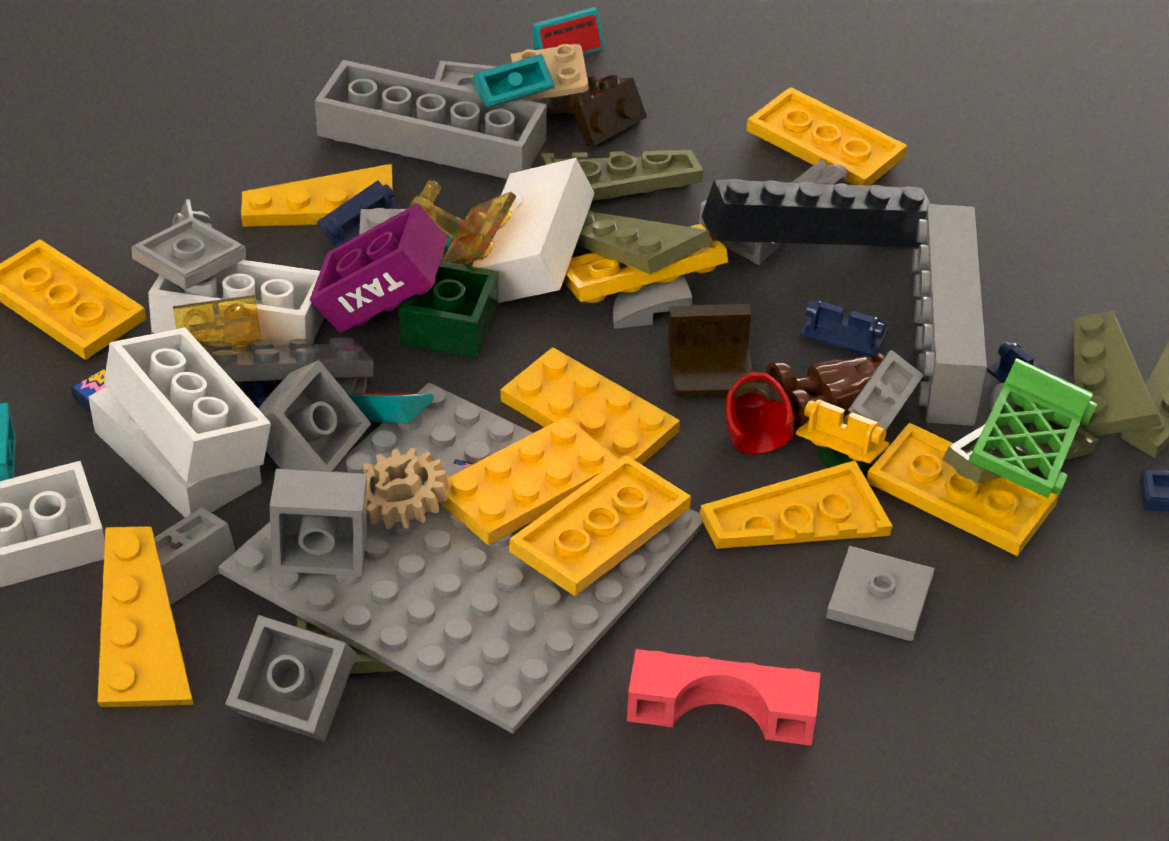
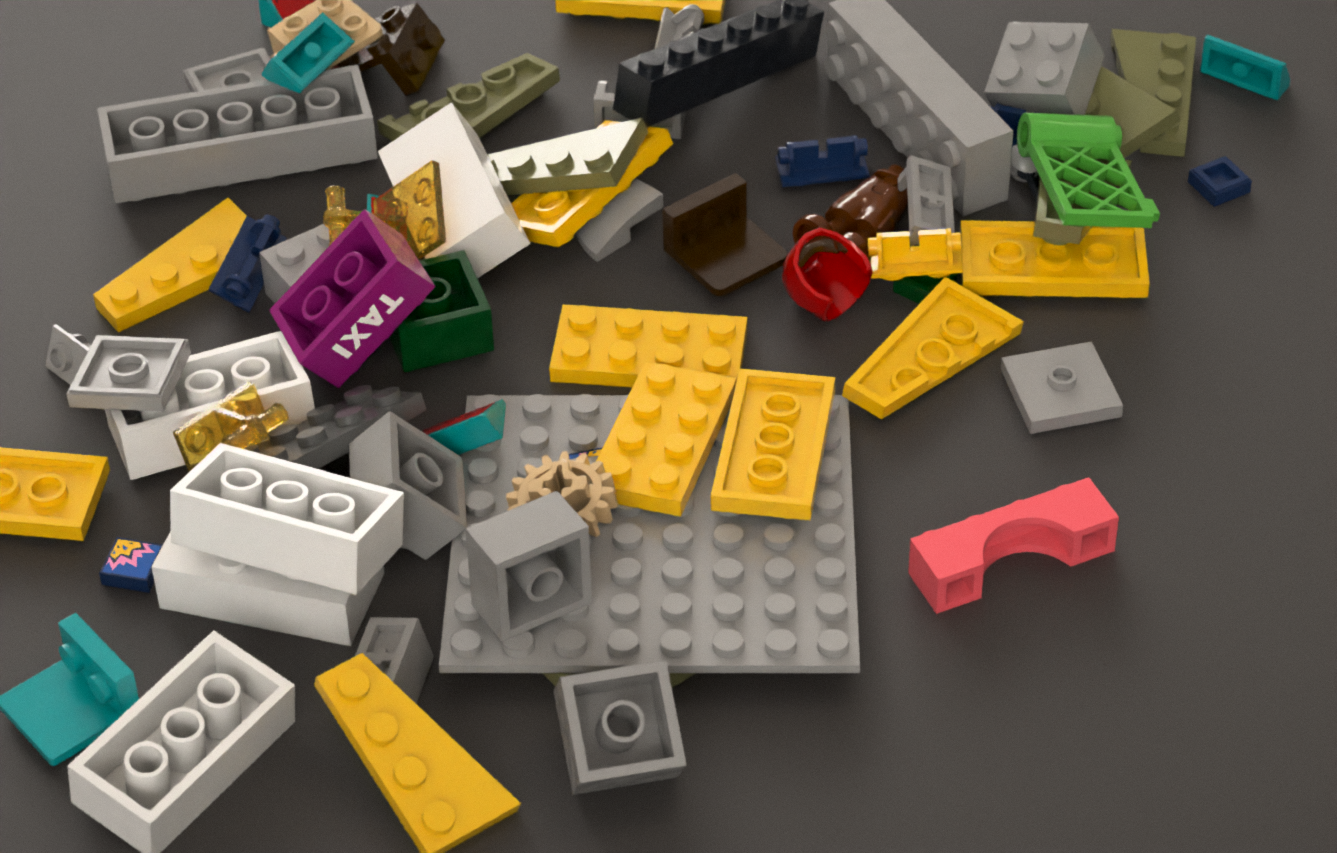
camera: 30 degrees left, 0 degrees up
none -> light grey brick [984,22,1105,115]

